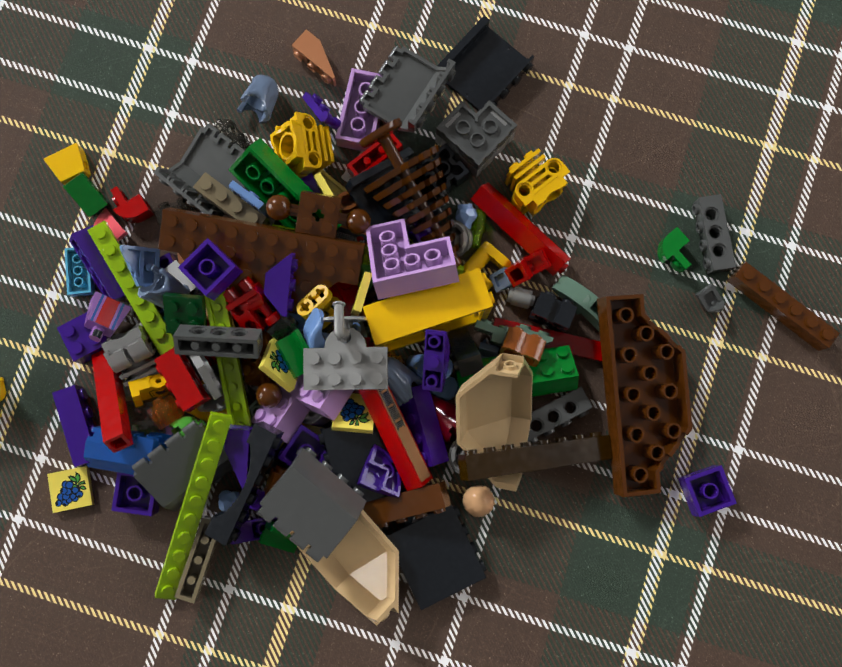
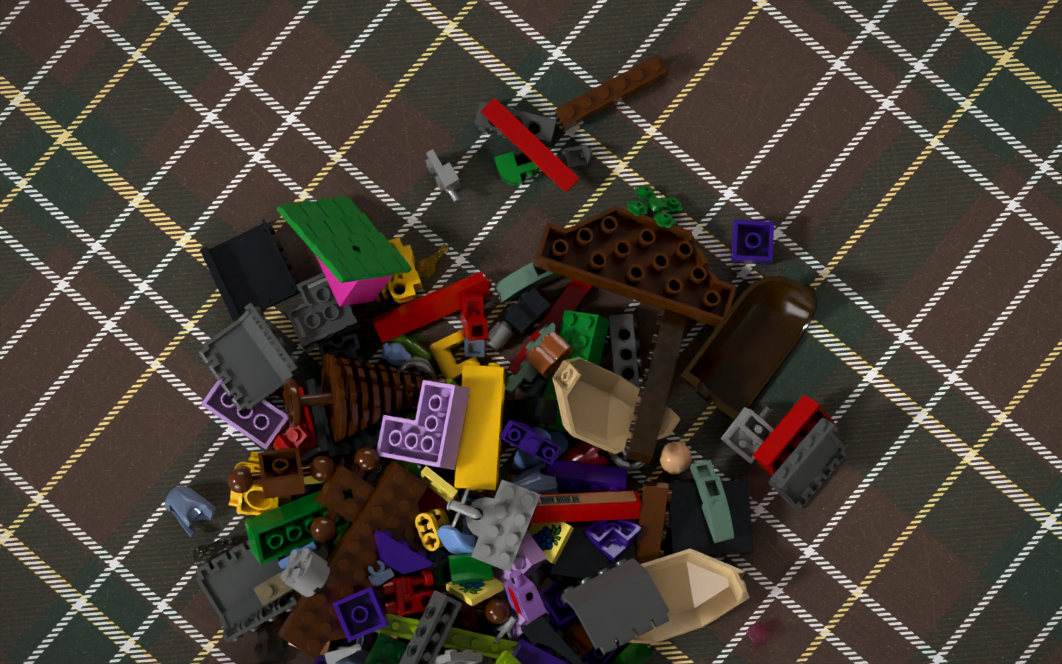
camera: 60 degrees left, 0 degrees up
nougat slope [292,29,337,87] -> none
dark purple plate [302,91,341,130] -> none
none -> reddish brown brick [227,447,336,499]
none -> red brick [273,423,311,458]
none -> green piece [276,196,412,307]
none -> light grey brick [280,548,330,597]
none -> sand blue tile [368,560,395,586]
none -> clear yellow plate [417,244,449,277]
none -> light grey plate [425,149,461,203]
none -> red tile [481,98,580,193]
none -> light grey bar [494,614,518,643]
none -> medium lavender torso [504,570,547,623]
none -> green plant [627,185,683,228]
none -> dark brown panel [680,276,818,422]
none -> sand green slope [690,460,734,543]
none -> light grey plate [720,406,774,464]
none -> clear pink piece [746,622,774,649]
none -> red brick [752,395,836,477]
none -> dark grey hinge [768,417,847,509]

